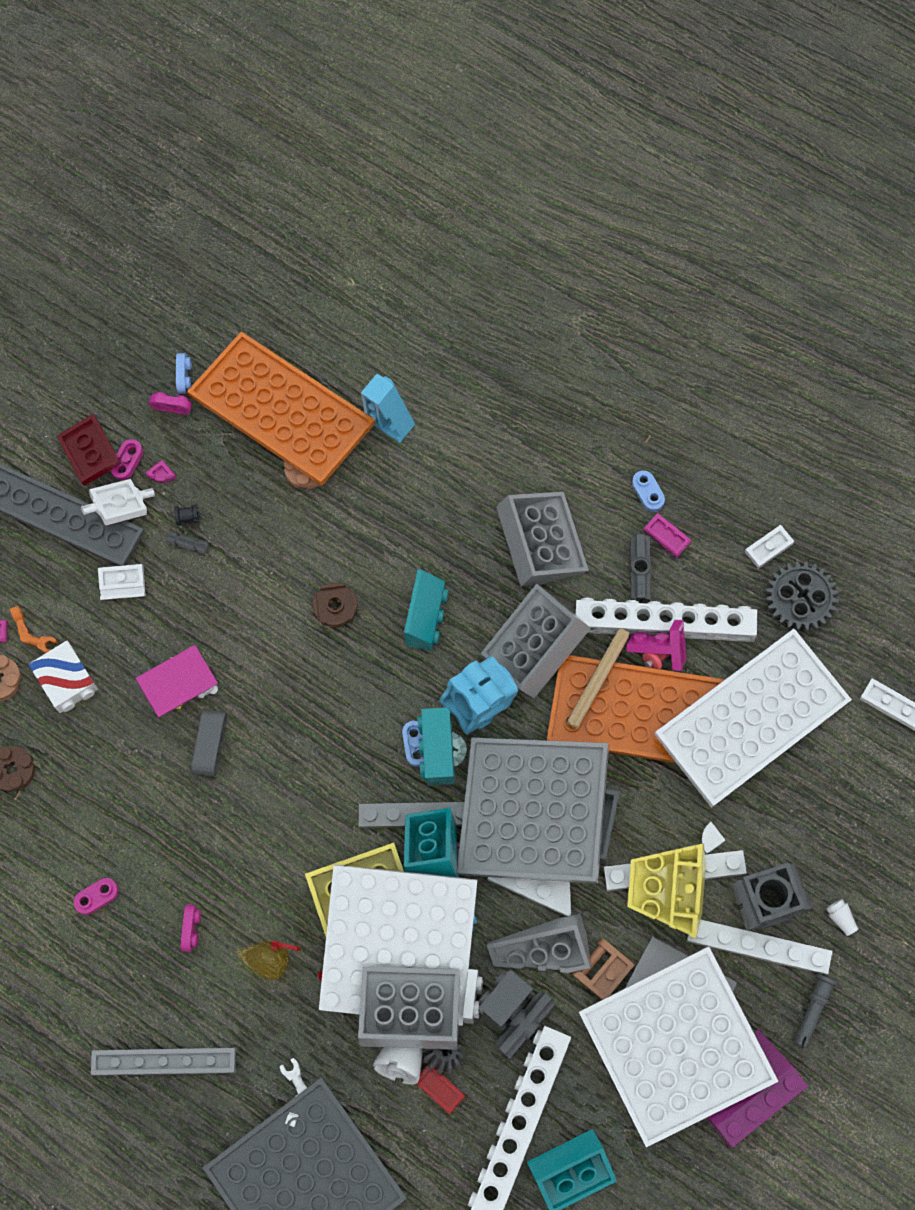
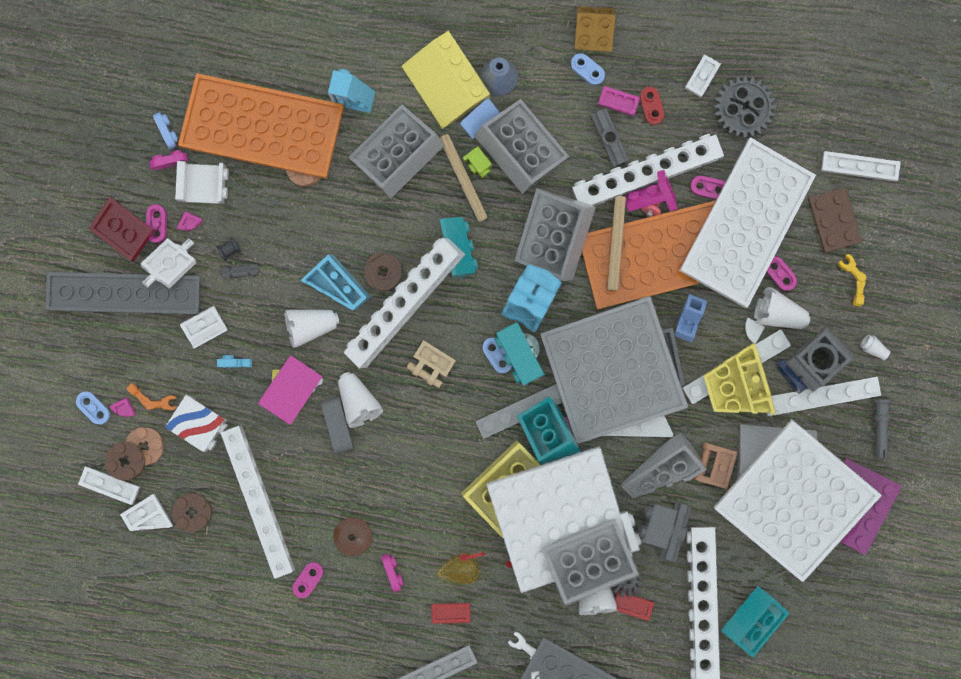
camera: 25 degrees left, 15 degrees up
none -> white panel [175,161,229,204]
none -> medium azure plate [217,355,252,368]
none -> white brick [221,426,295,579]
none -> white cone [284,310,339,348]
none -> medium azure wedge [300,255,371,310]
none -> reddish brown dish [333,517,372,556]
none -> white cone [338,372,383,428]
none -> white brick [344,238,465,368]
none -> light grey slope [348,105,445,199]
none -> light yellow slope [401,31,490,129]
none -> tan plate [407,340,456,388]
none -> red tile [431,602,471,624]
none -> tan axle [440,134,487,222]
none -> light blue slope [460,98,500,139]
none -> lime brick [463,146,492,178]
none -> sand blue cone [480,57,518,96]
none -> pearl gold bracket [574,6,616,52]
none -> red plate [640,87,664,125]
none -> medium blue brick [674,294,707,342]
none -> dark pink plate [690,176,725,200]
none -> white cone [754,287,810,329]
none -> dark pink plate [766,256,797,291]
none -> dark blue plate [776,359,806,394]
none -> reddish brown plate [808,187,862,253]
none -> yellow piece [837,254,866,307]

